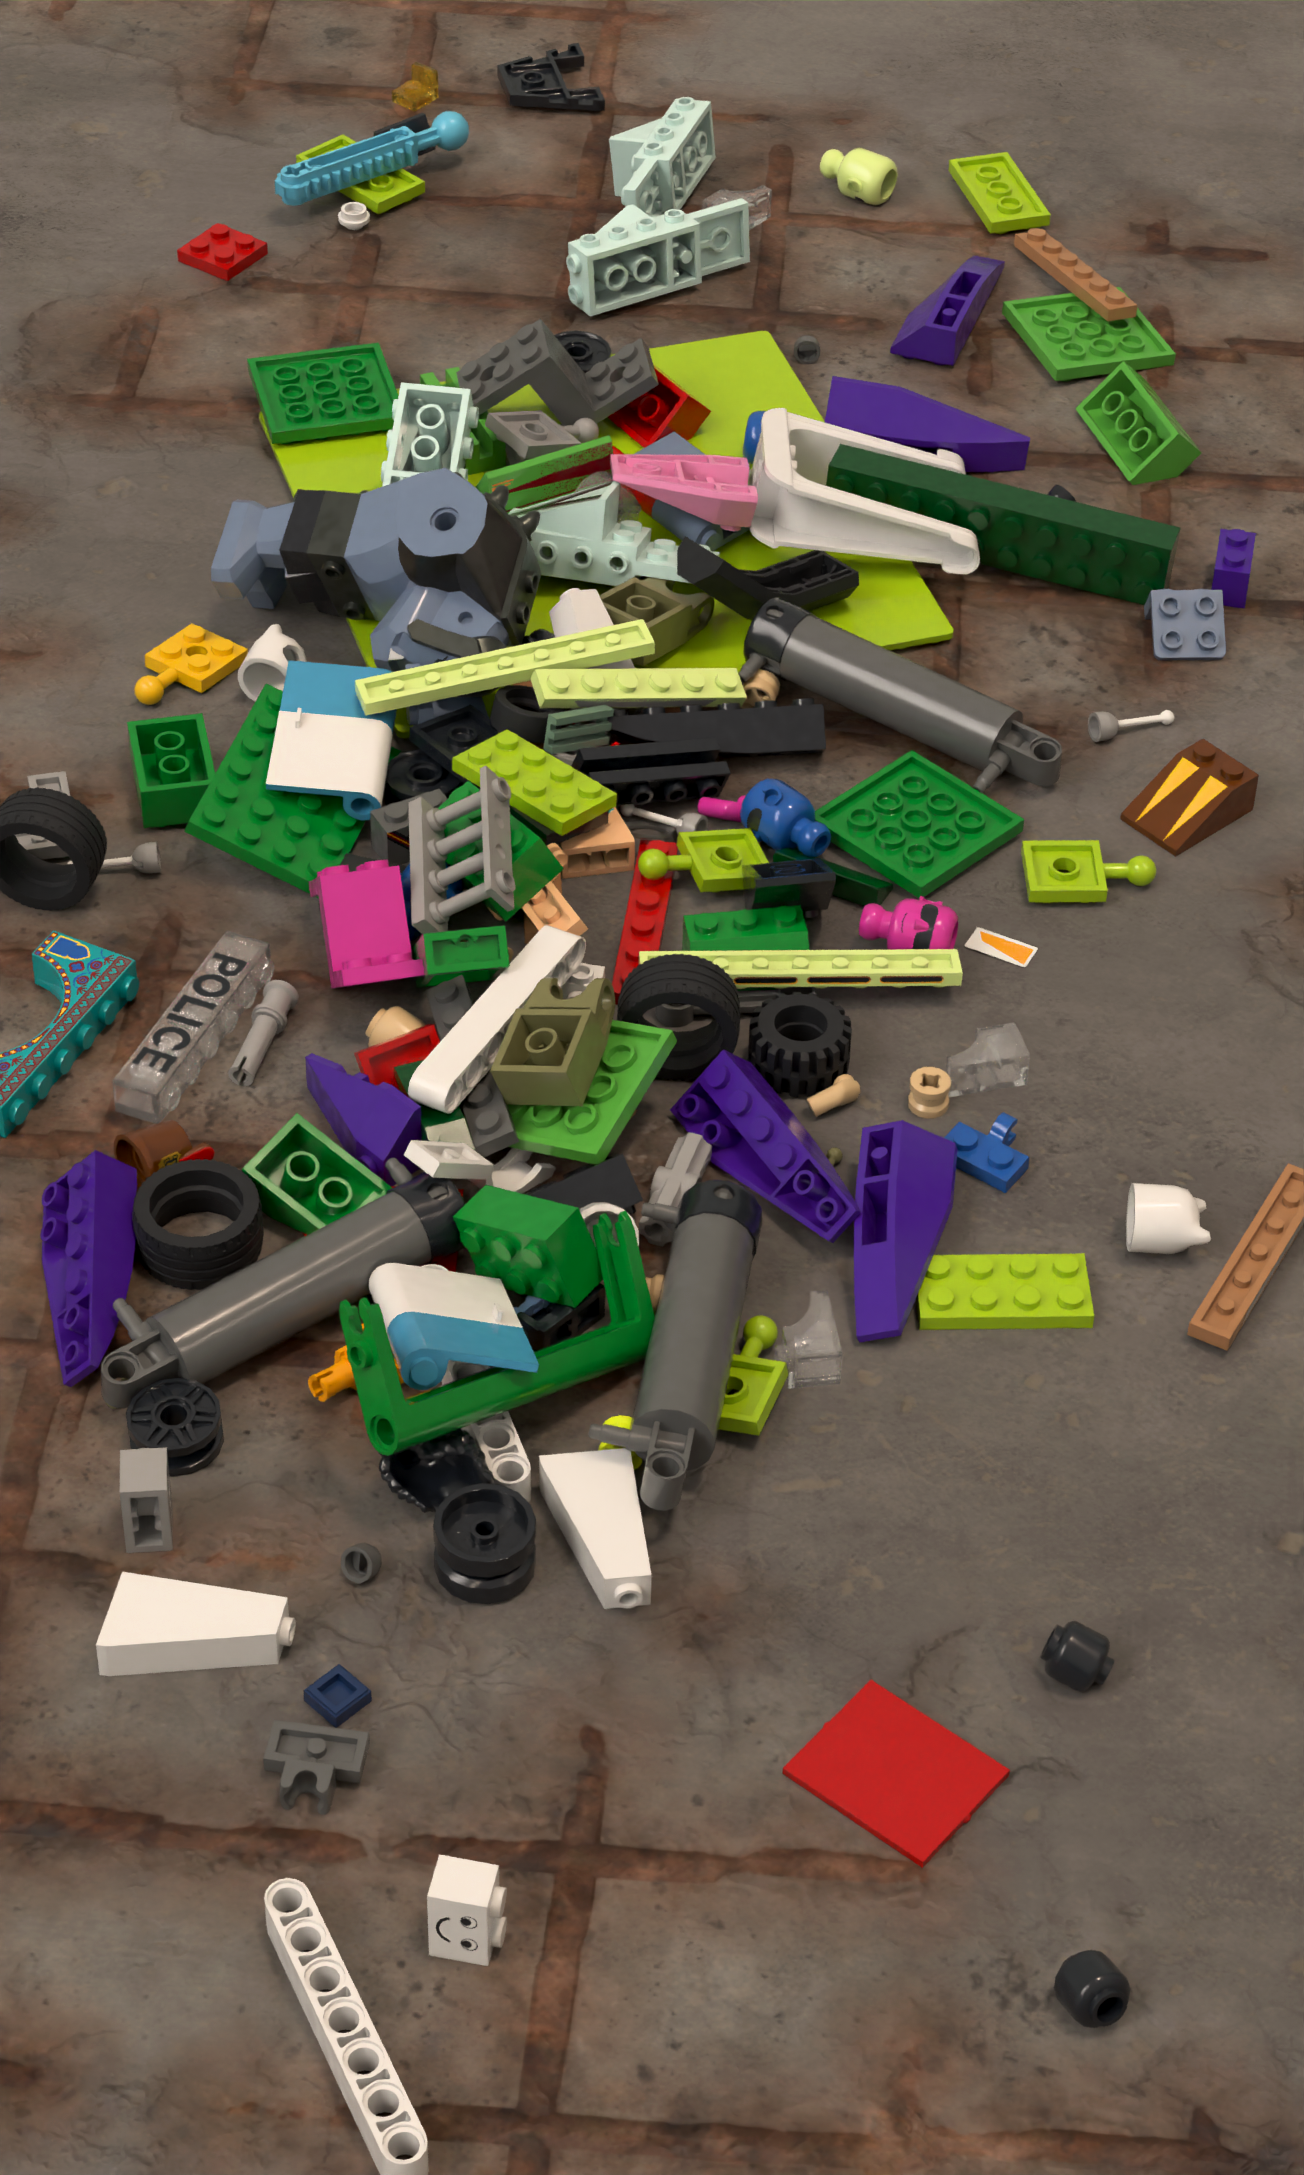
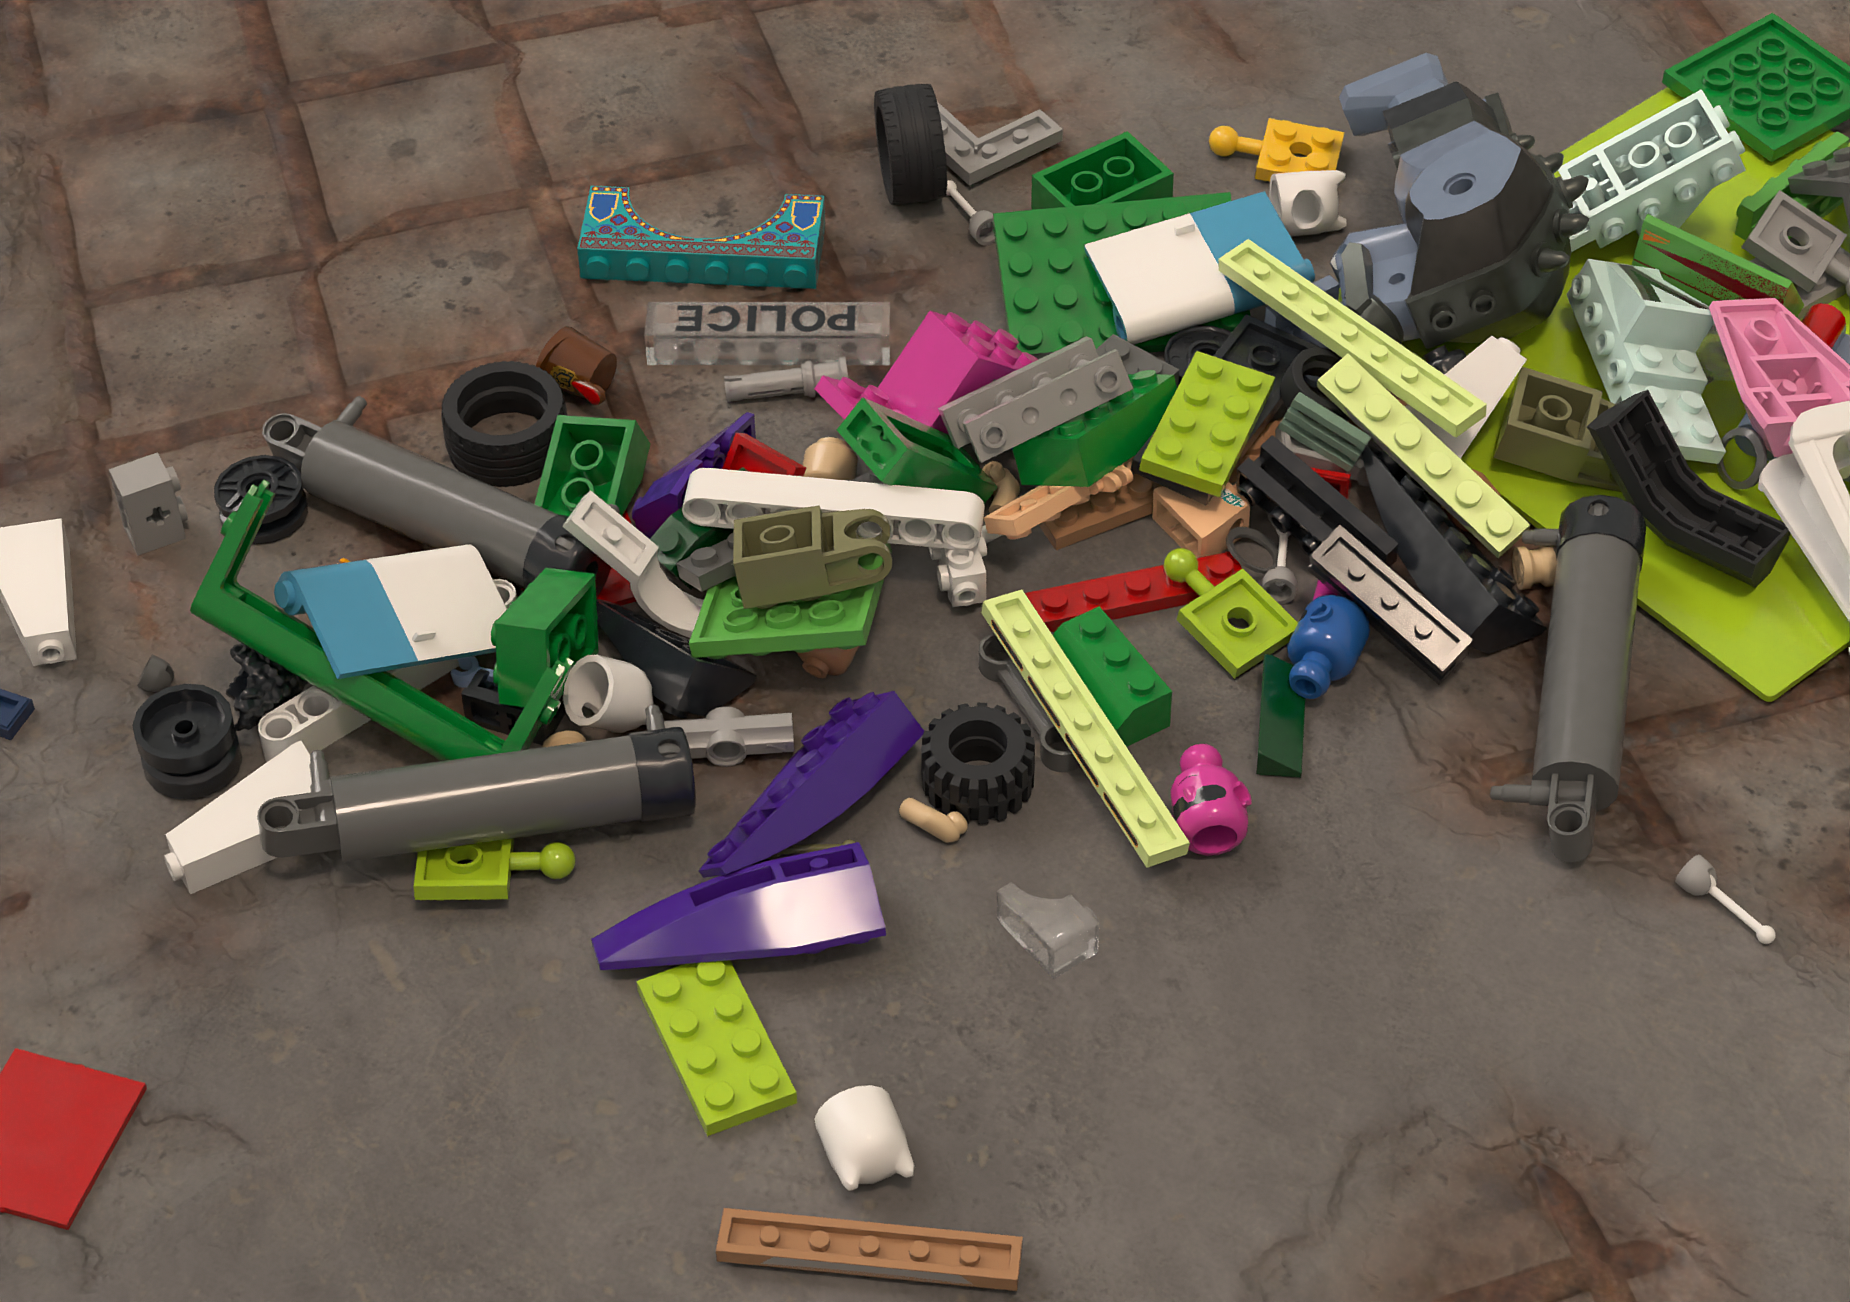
camera: 70 degrees right, 5 degrees up
dark purple wedge [40,1150,137,1387] -> none
black tyre [617,954,740,1081] -> none
black slope [742,858,836,918] -> none
clear arch [774,1290,843,1389] -> none
green plate [814,750,1024,898] -> none
tan wheel [908,1067,951,1119] -> none
blue plate [944,1112,1029,1193] -> none
sticker [965,927,1038,967] -> none
lime plate [1021,840,1156,903] -> none
black head [1040,1621,1115,1692] -> none
reddish brown slope [1120,739,1259,857] -> none
none -> brick [1308,525,1473,685]
none -> dark grey piece [1717,427,1767,490]

